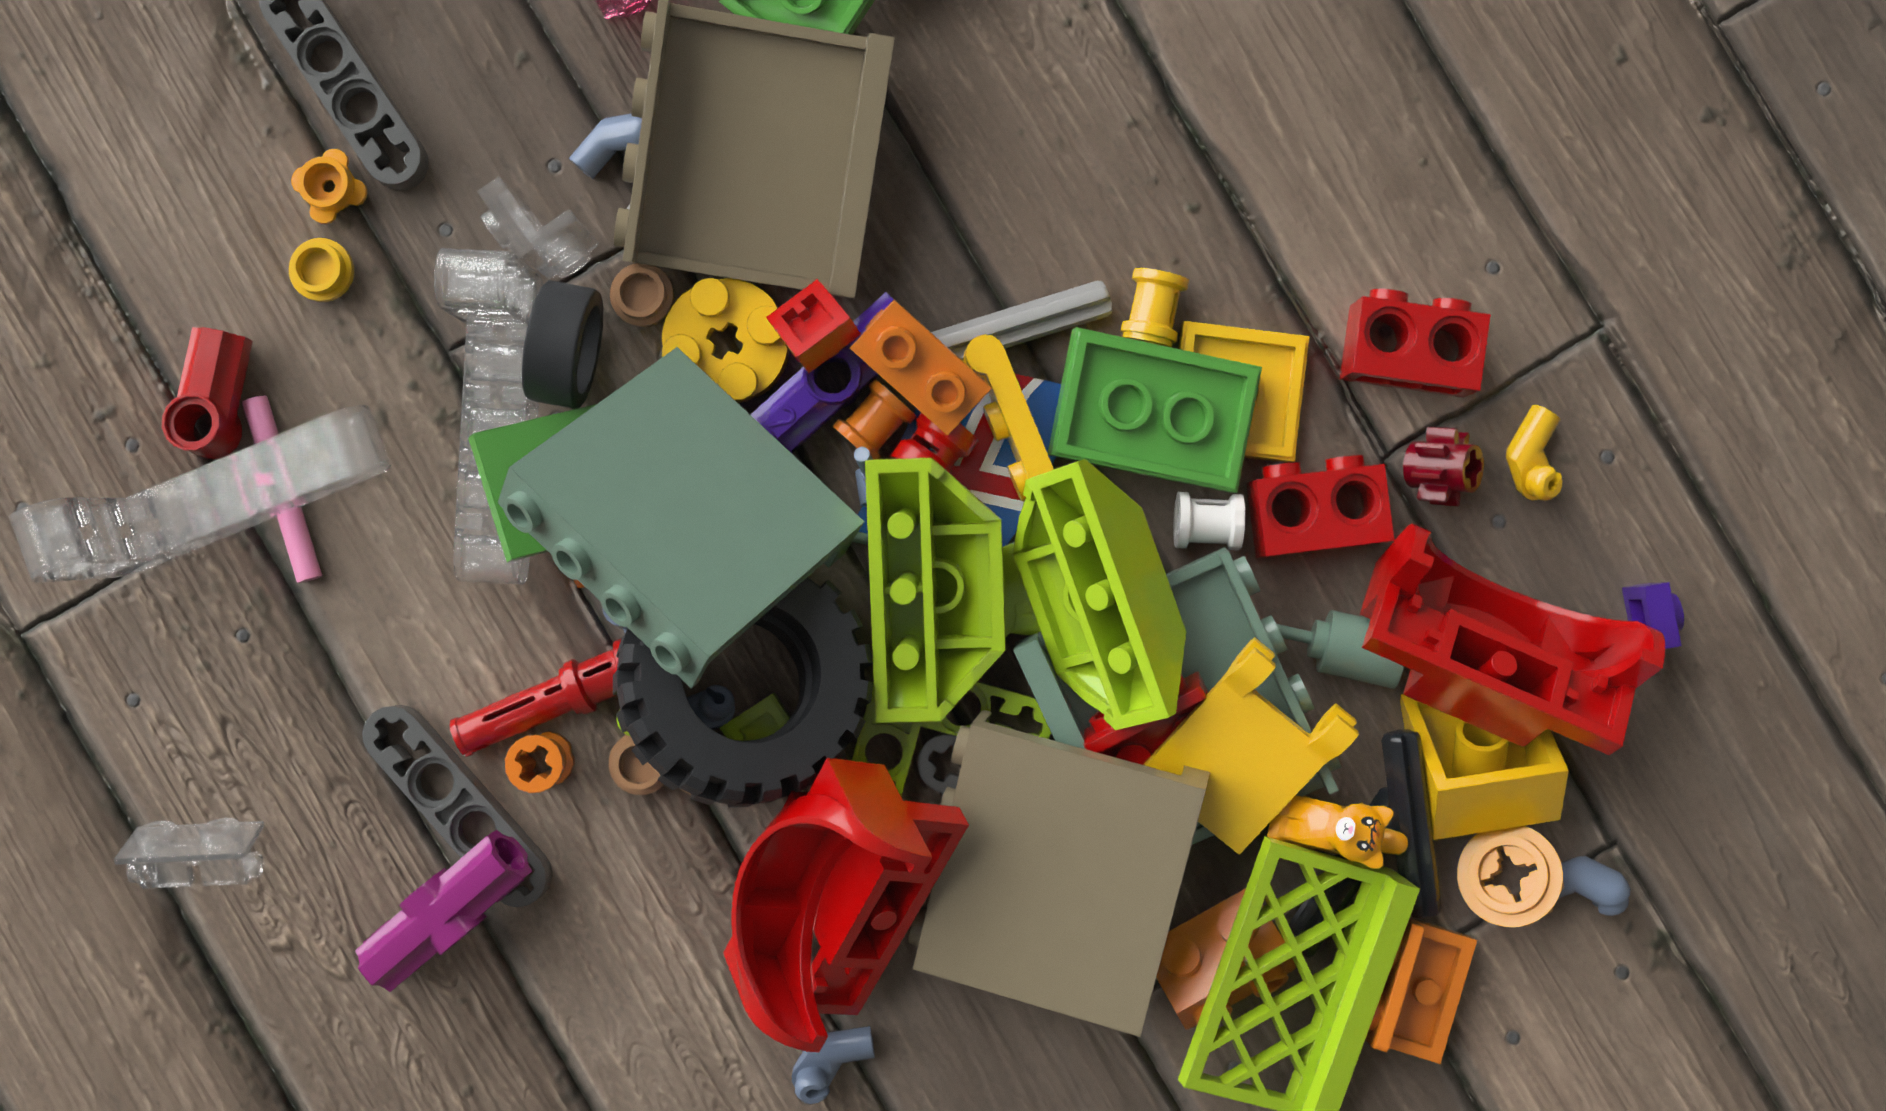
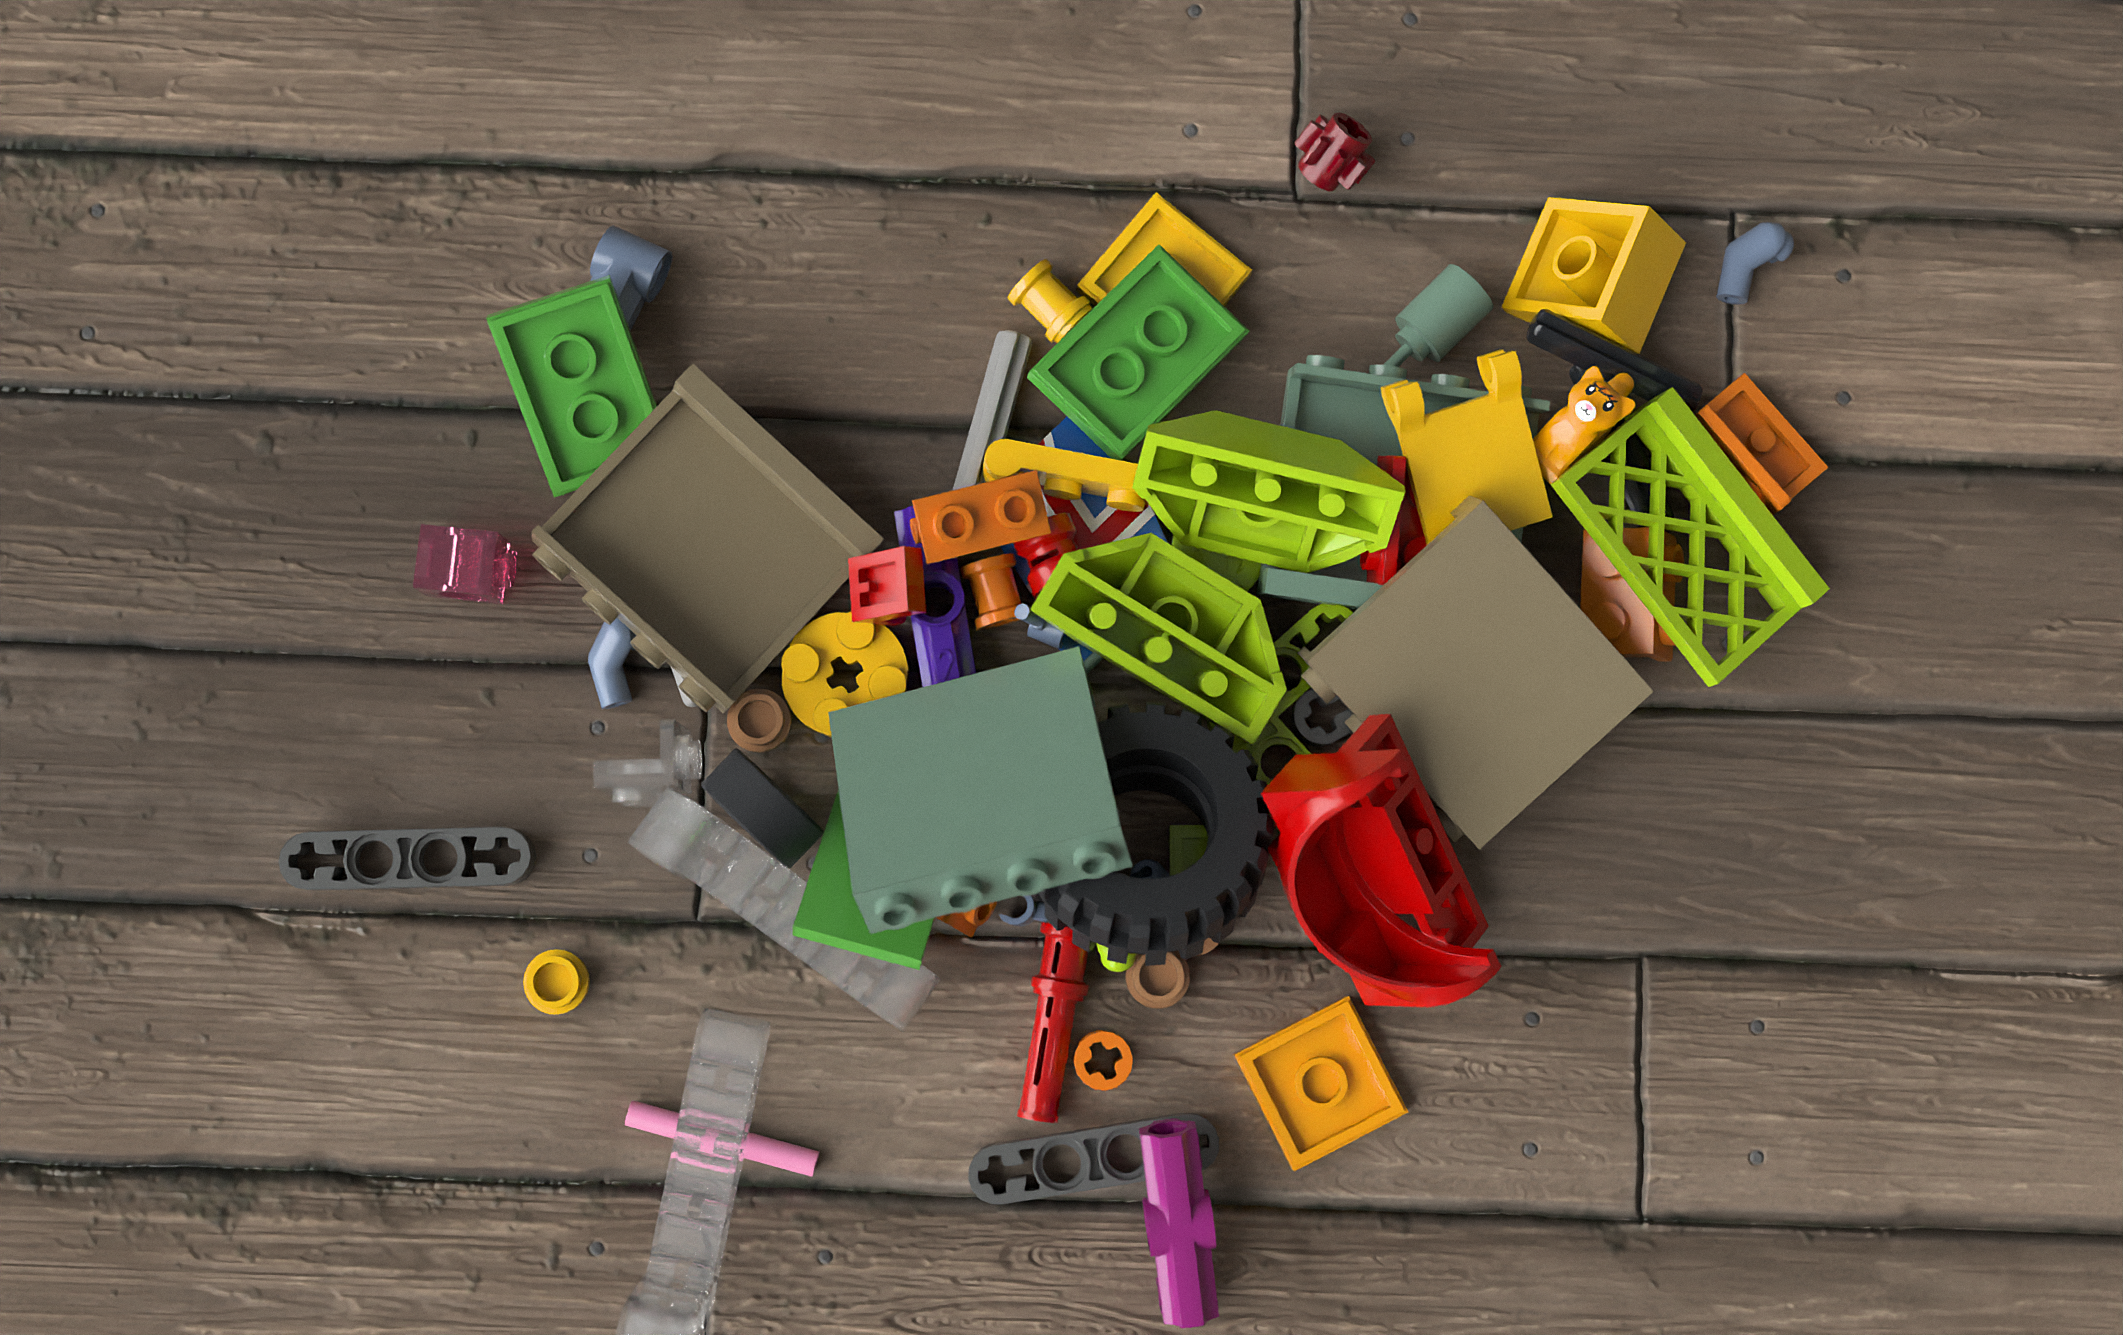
camera: 65 degrees left, 5 degrees down
red piece [162,327,253,459] -> none
light orange plate [291,149,367,224] -> none
sand blue arm [791,1026,875,1104] -> none
white bush [1173,492,1245,550] -> none
red brick [1246,454,1395,558] -> none
red brick [1339,289,1491,398] -> none
red piece [1360,524,1665,756] -> none
light orange gear [1457,826,1564,927] -> none
yellow arm [1506,405,1563,501] -> none
dark purple plate [1622,582,1684,649] -> none
none -> light orange tile [1233,996,1408,1171]

